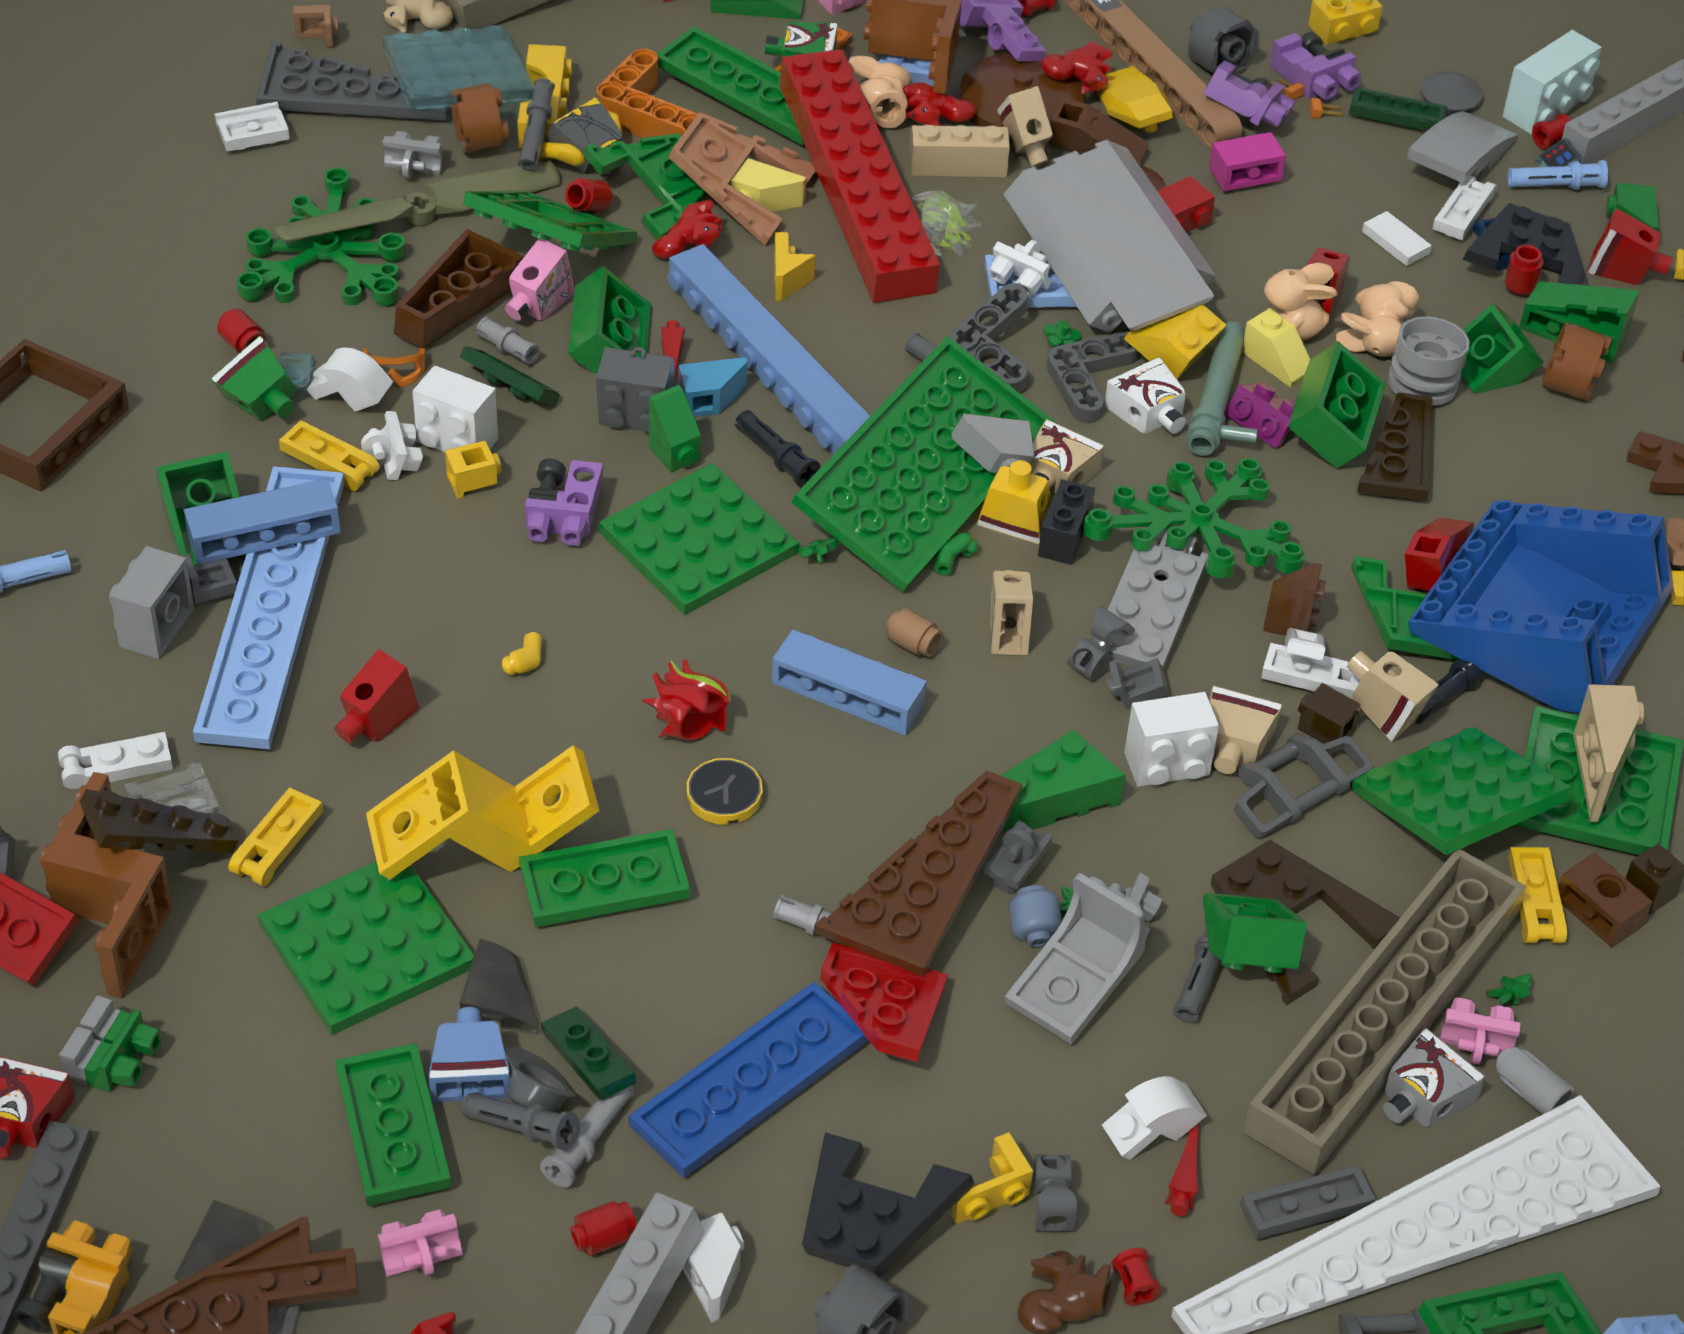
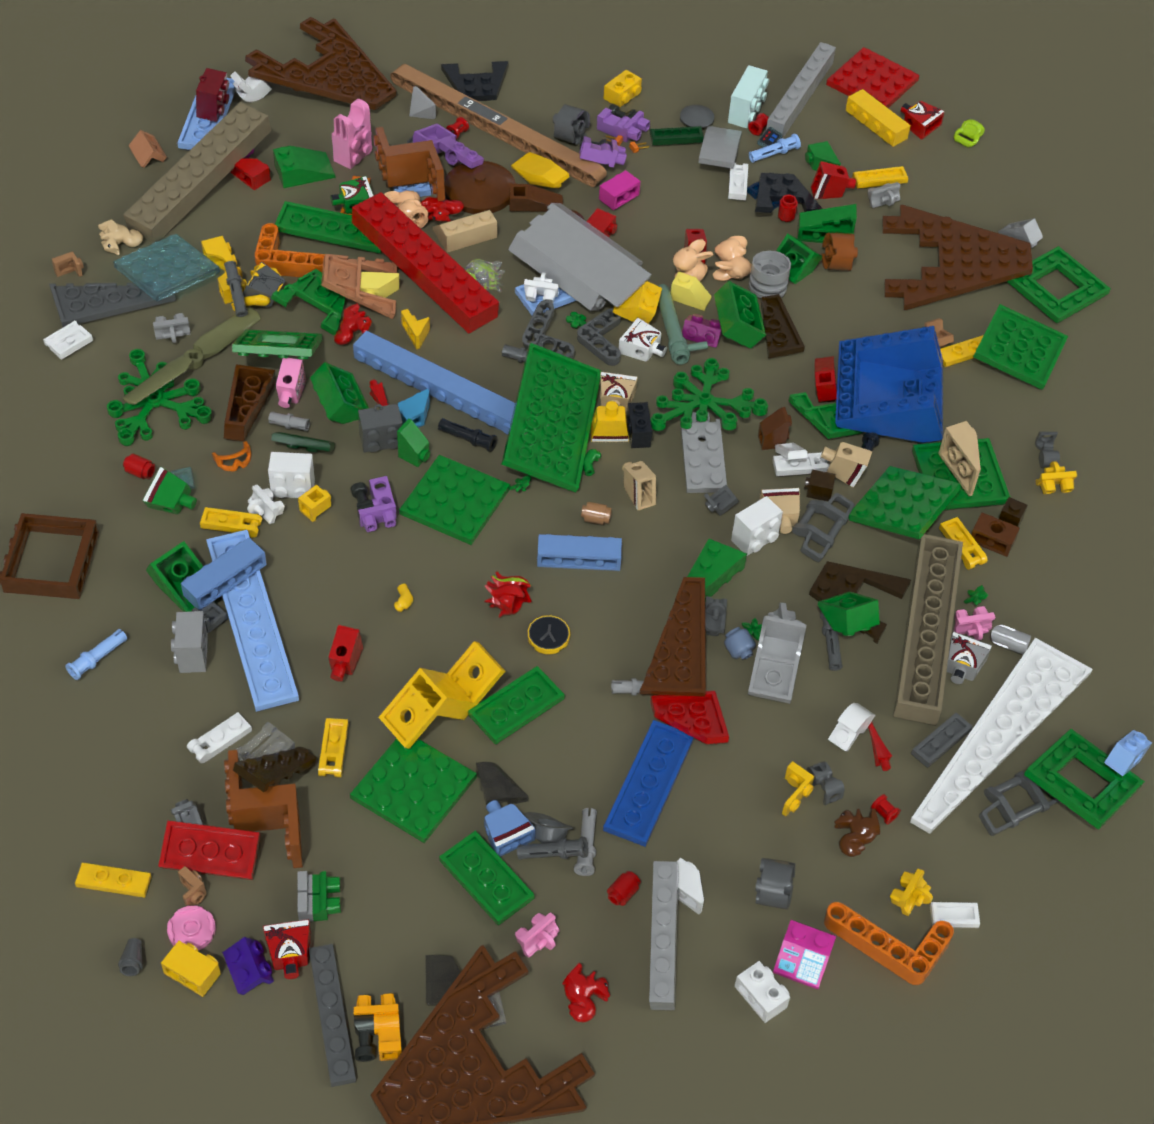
camera: 25 degrees left, 5 degrees up
white brick [307,348,393,412] -> none
dark orange brick [450,83,509,154] -> none
dark green plate [541,1006,636,1101] -> none
red brick [565,178,612,213] -> none
black wing [802,1132,975,1277] -> none
light grey slope [952,414,1034,473] -> none
tan torso [997,86,1053,167] -> none
red animal [1041,41,1113,94] -> none
dark grey leg [1068,606,1135,681] -> none
white tile [1362,211,1432,266] -> none

